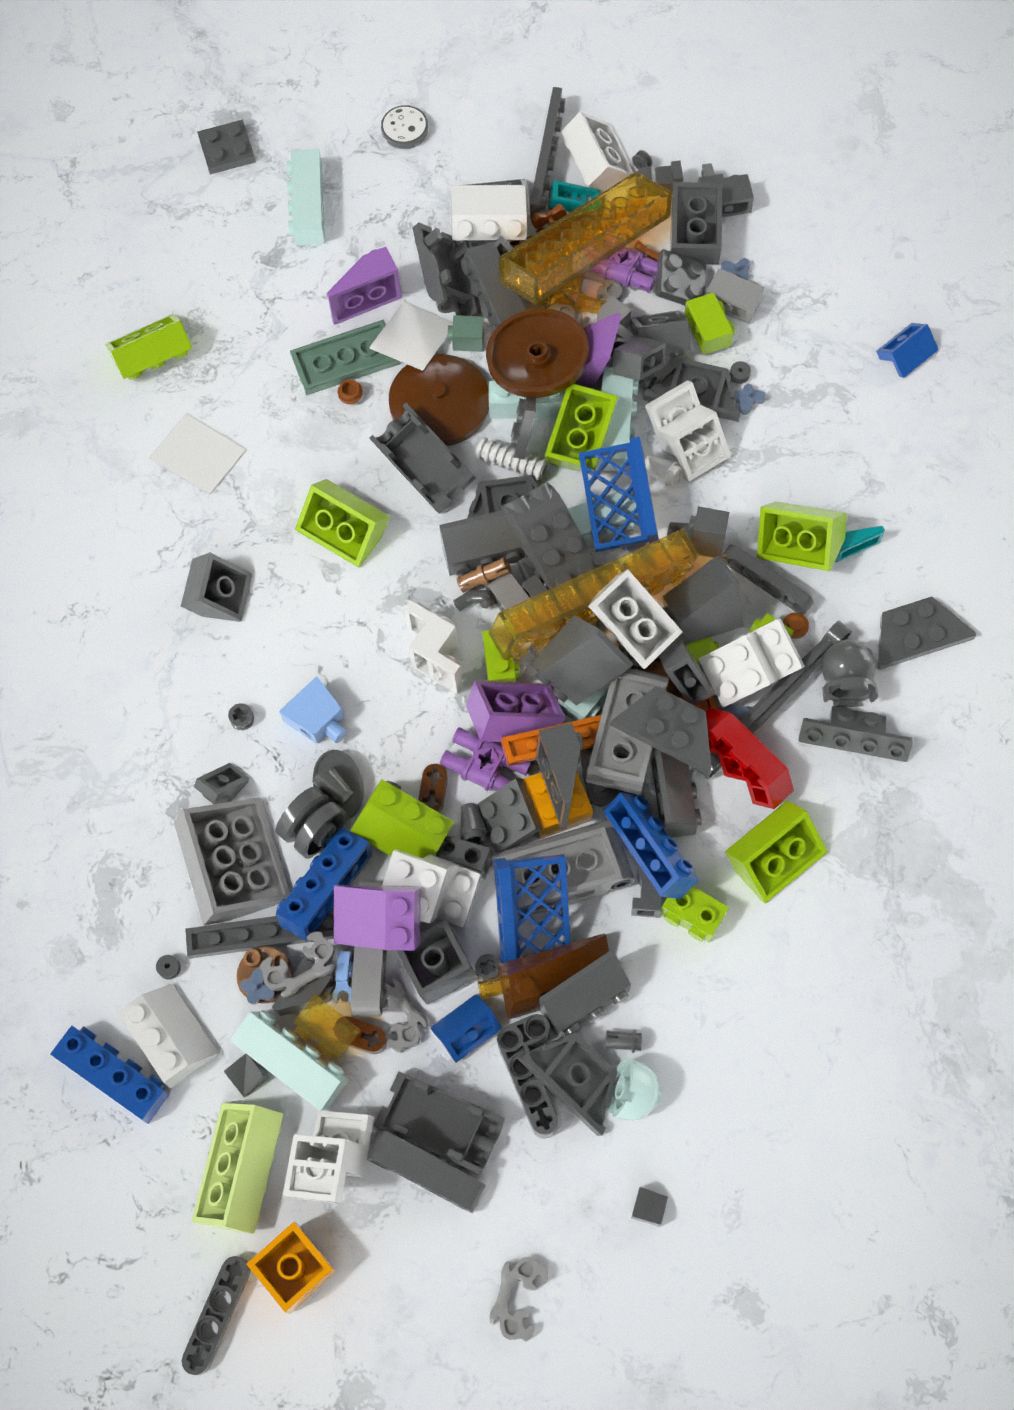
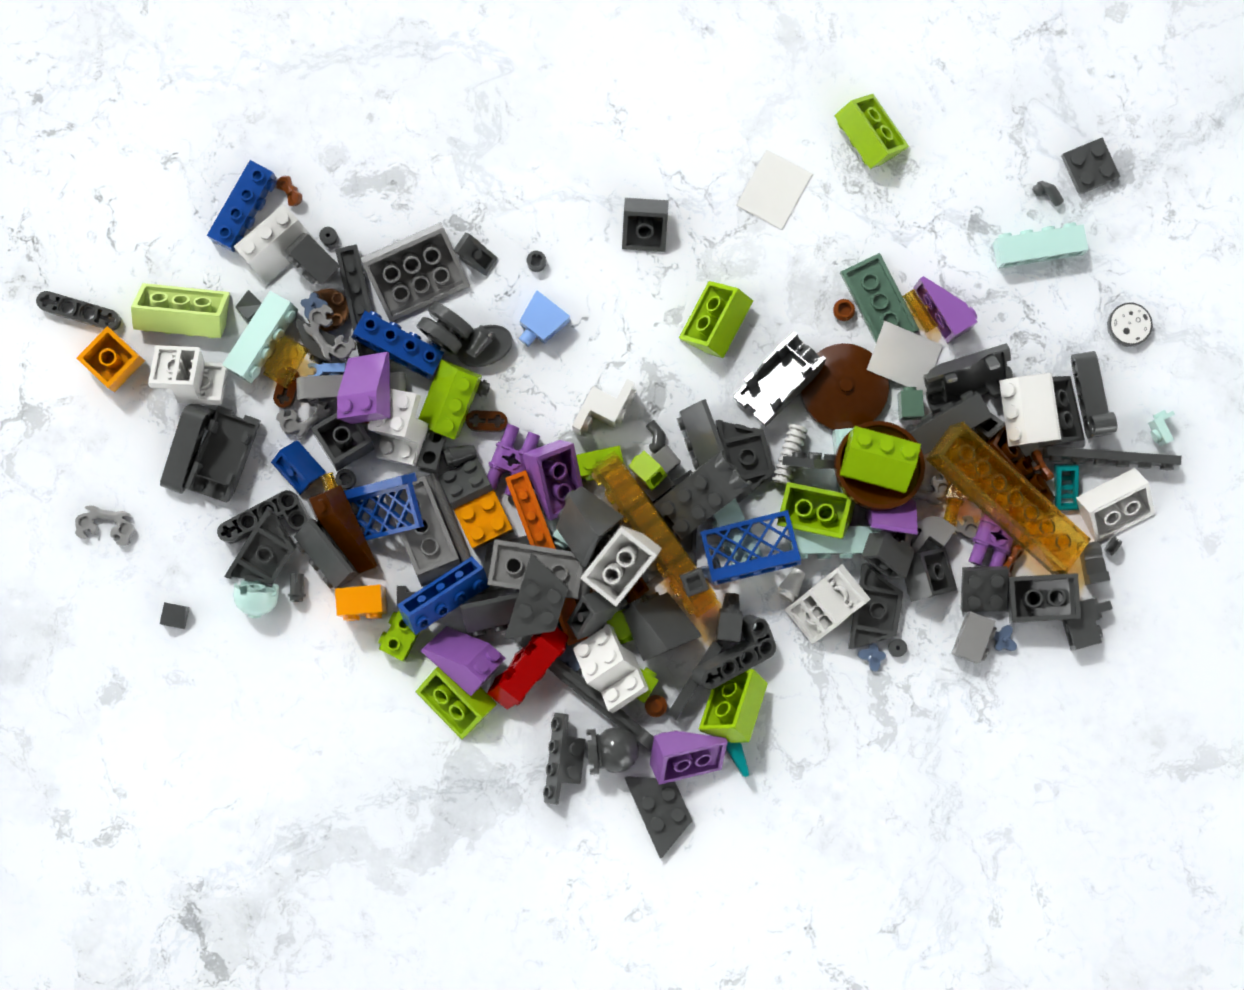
camera: 80 degrees right, 15 degrees up
medium nougat pin [457,557,511,593] -> none
dark grey slope [536,723,583,830] -> none
lime brick [684,292,735,355] -> none
blue panel [876,323,938,378] -> none
none -> dark orange piece [276,176,302,206]
none -> dark grey brick [285,233,340,285]
none -> light orange brick [335,584,388,621]
none -> medium lavender slope [421,626,506,696]
none -> lime brick [628,451,668,491]
none -> medium lavender slope [649,731,728,785]
none -> dark grey tile [680,567,709,597]
none -> dark grey beam [692,615,776,689]
none -> lime slope [840,426,921,493]
none -> clear yellow pin [902,289,938,333]
none -> dark grey arm [1032,181,1064,206]
none -> dark grey beam [1071,351,1117,438]
none -> light aqua bracket [1148,410,1175,446]

